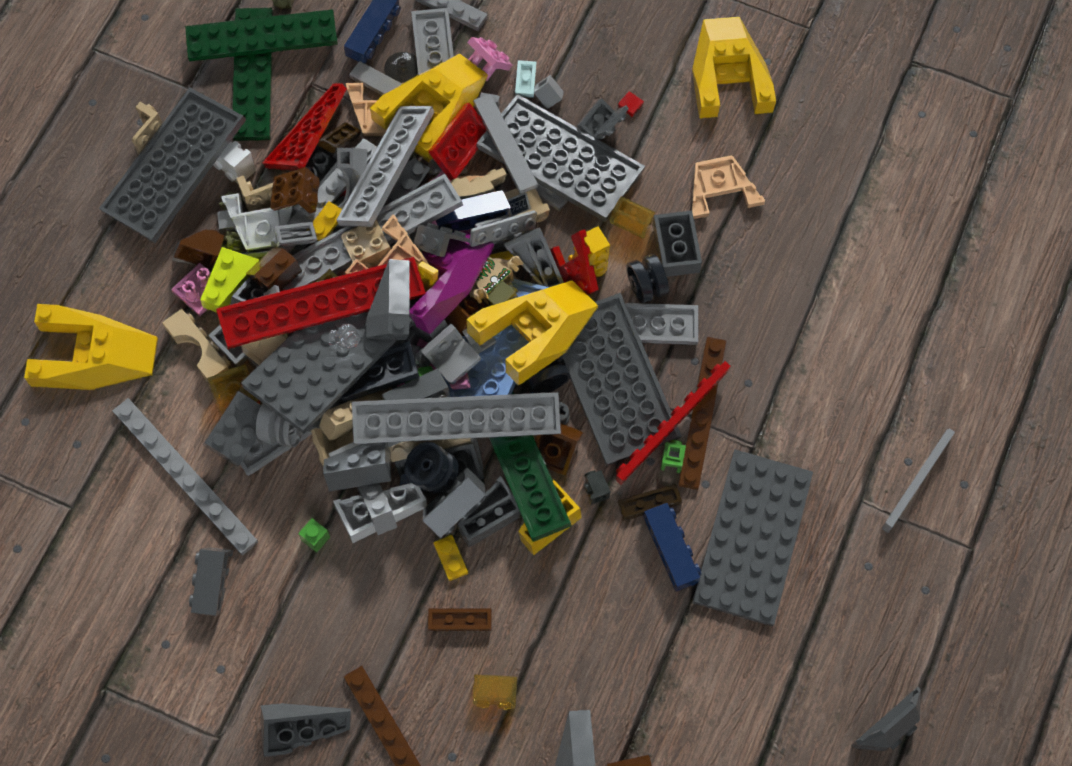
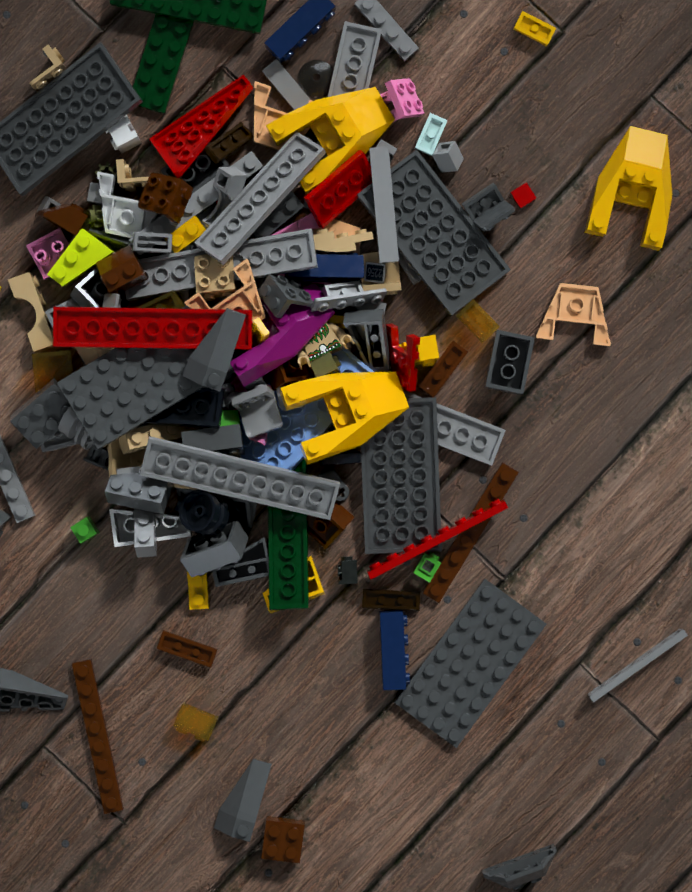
camera: 20 degrees right, 20 degrees up
clear animal [327,324,360,349] -> none
black wheel [626,253,669,304] -> none
none -> dark grey piece [83,445,109,470]
none -> reddish brown plate [418,341,468,397]

